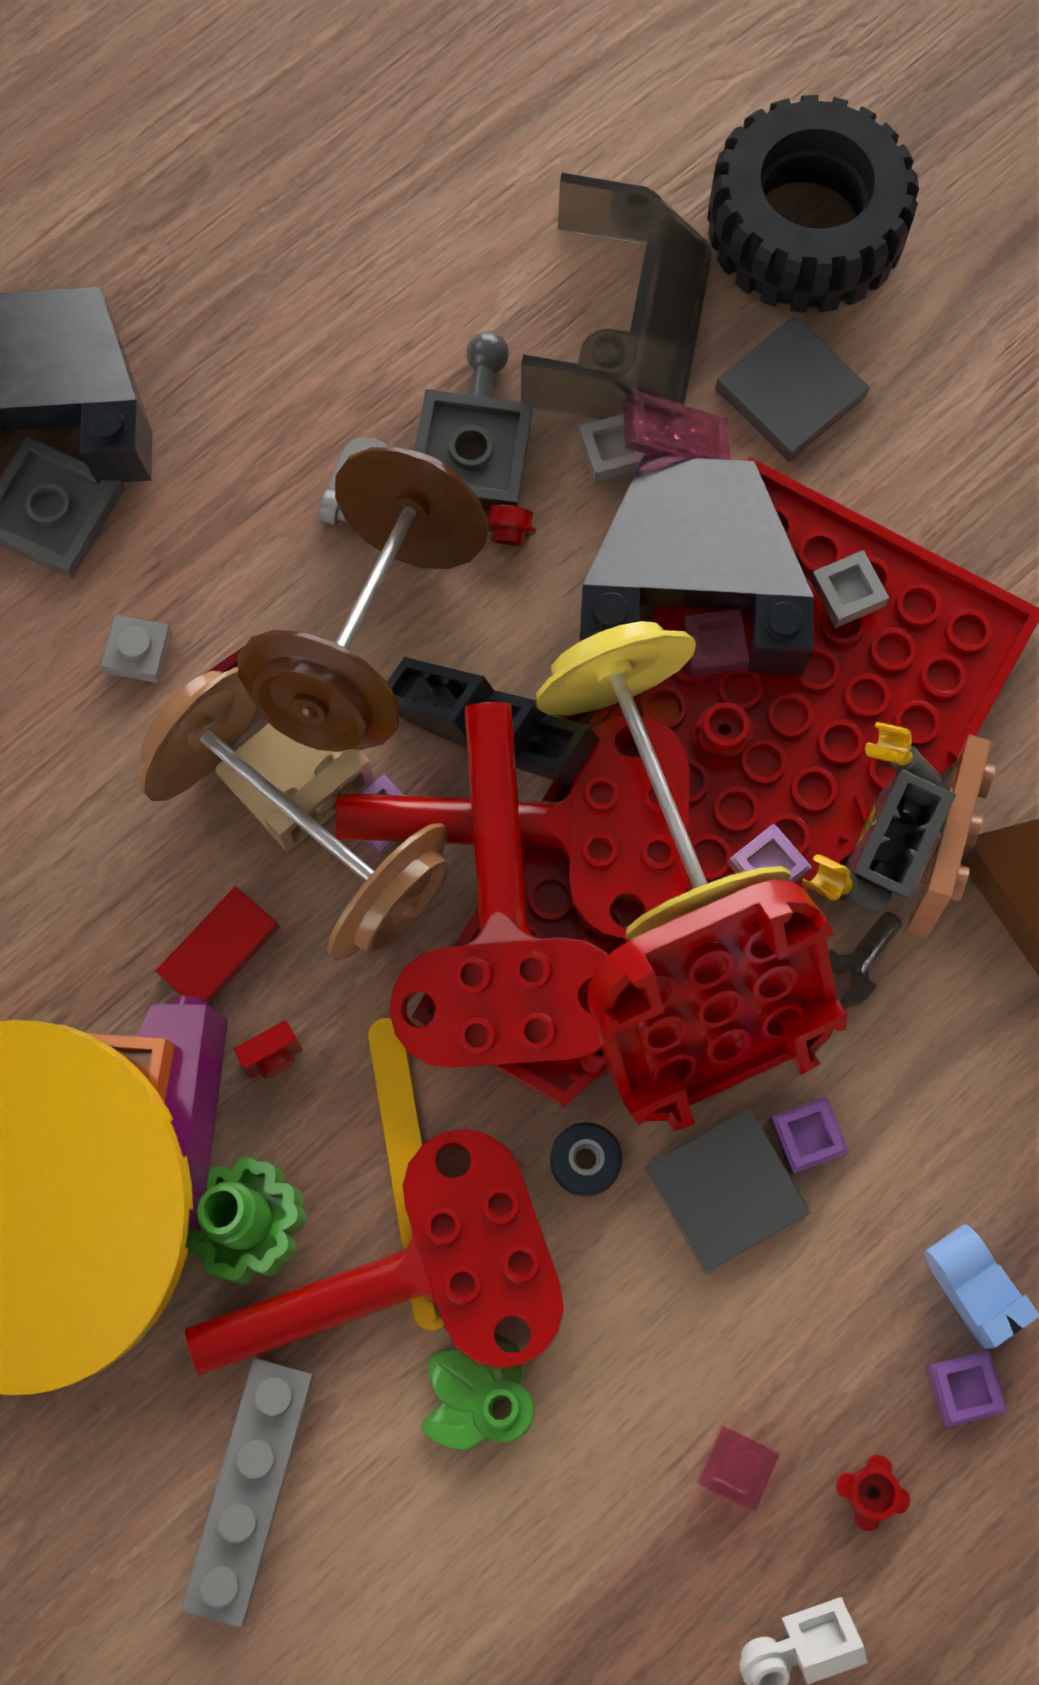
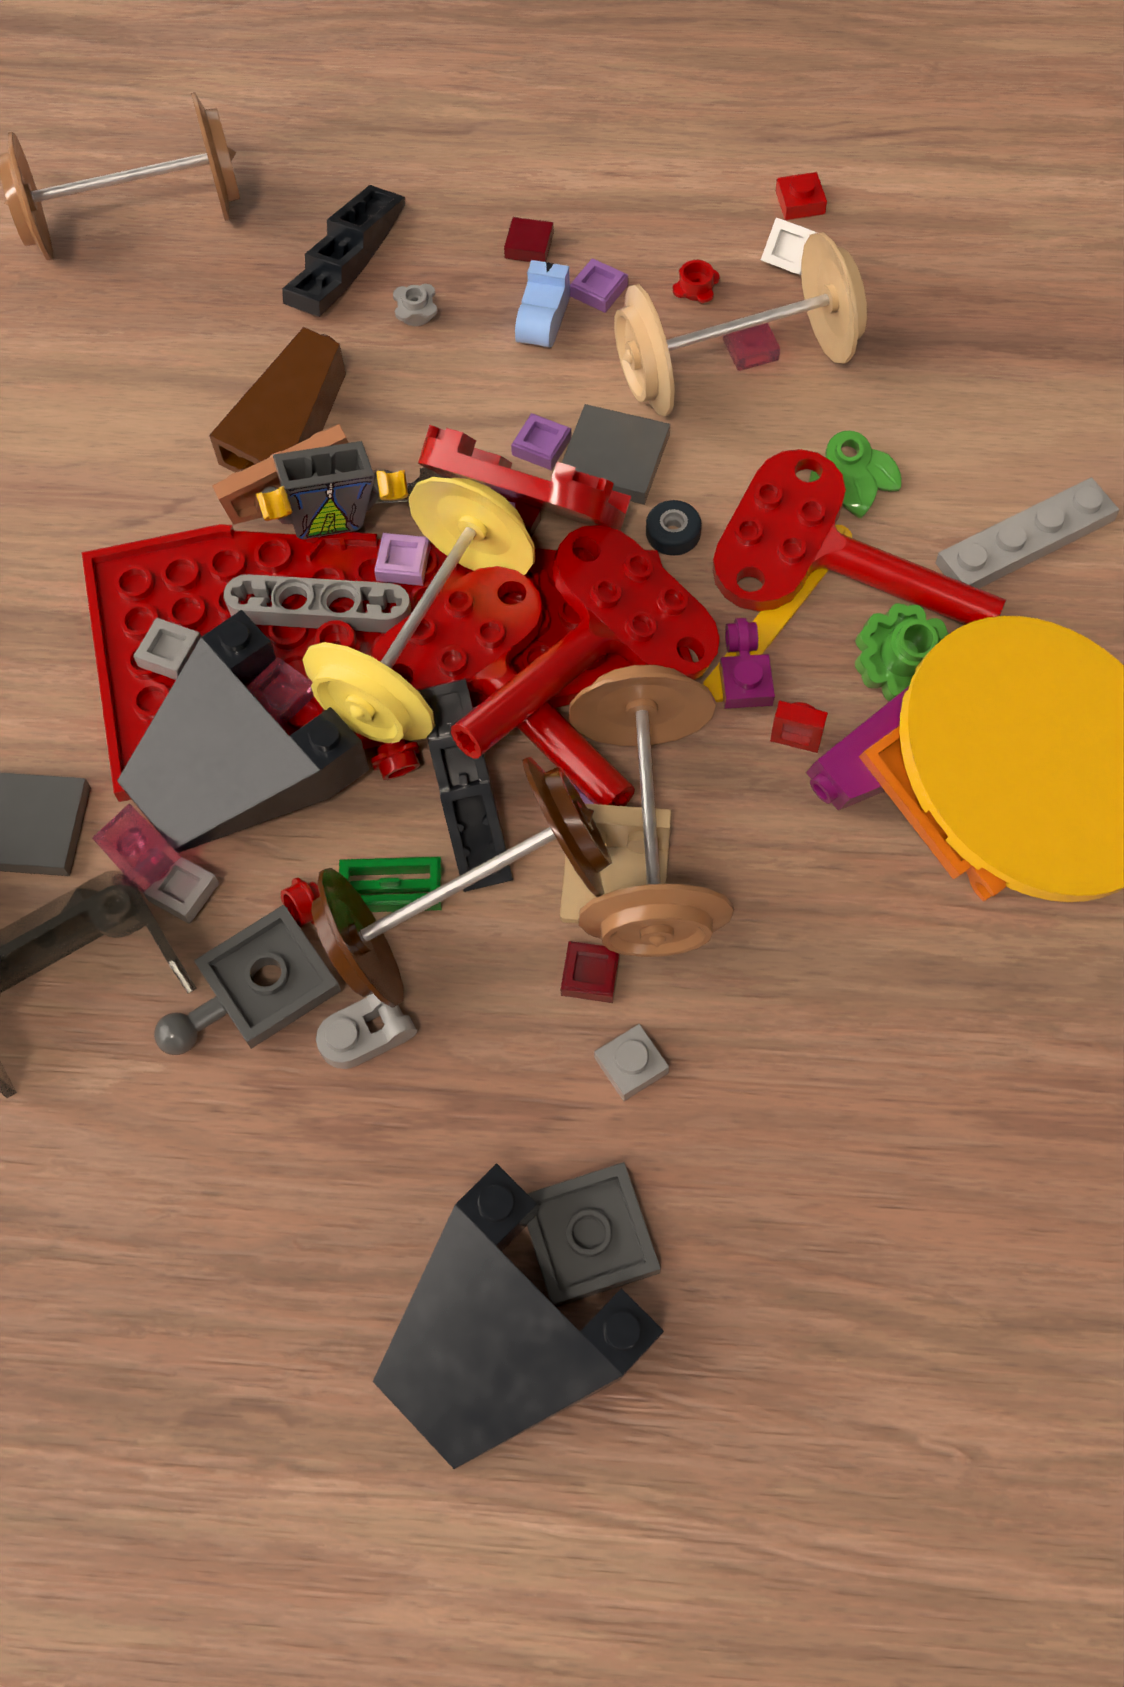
camera: 130 degrees left, 10 degrees down
red tile [155,886,280,1003] -> none
none -> light grey beam [224,574,412,633]
none -> green tile [339,857,442,912]
none -> tan axle [614,232,867,416]
none -> magenta plate [719,618,775,709]

